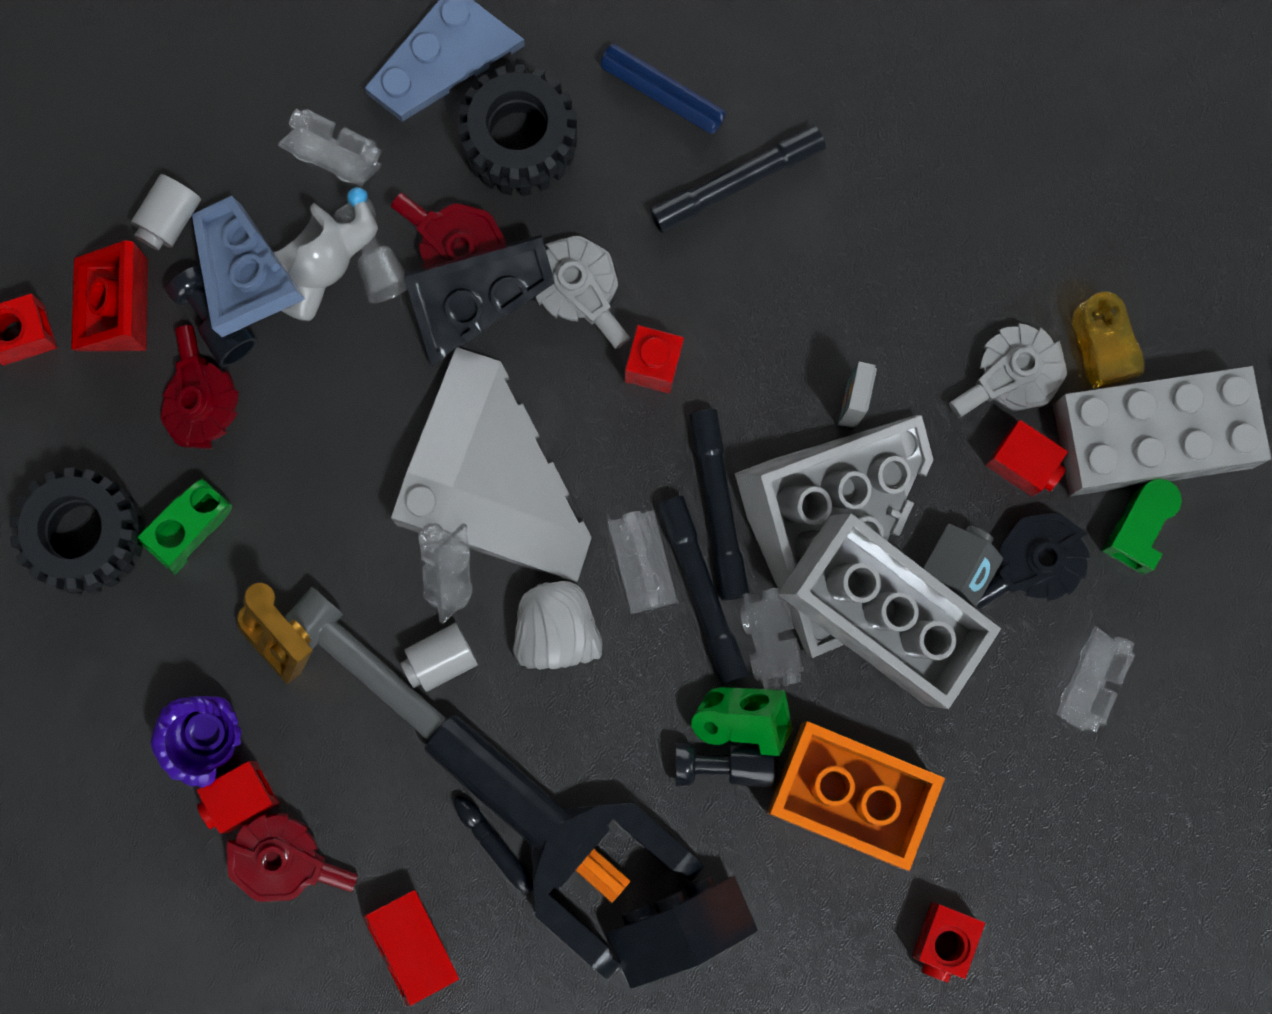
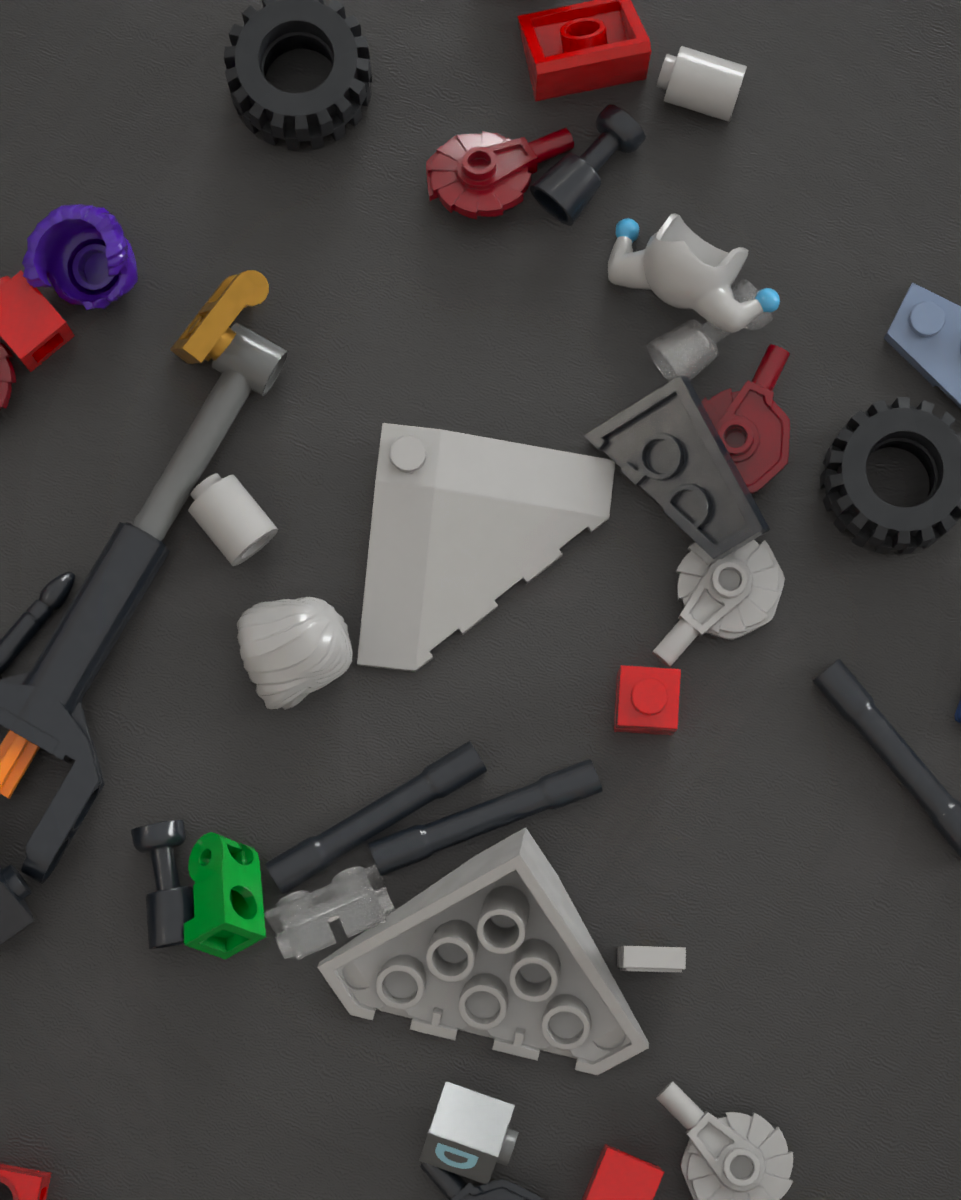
camera: 85 degrees right, 0 degrees up
green leg [138,479,232,575] -> none
sand blue wing [192,196,305,337] -> none
clear hinge [278,109,381,187] -> none
clear hinge [418,523,473,624] -> none
clear hinge [608,510,678,614] -> none
orange brick [766,721,945,871] -> none
light grey brick [778,513,1001,709] -> none

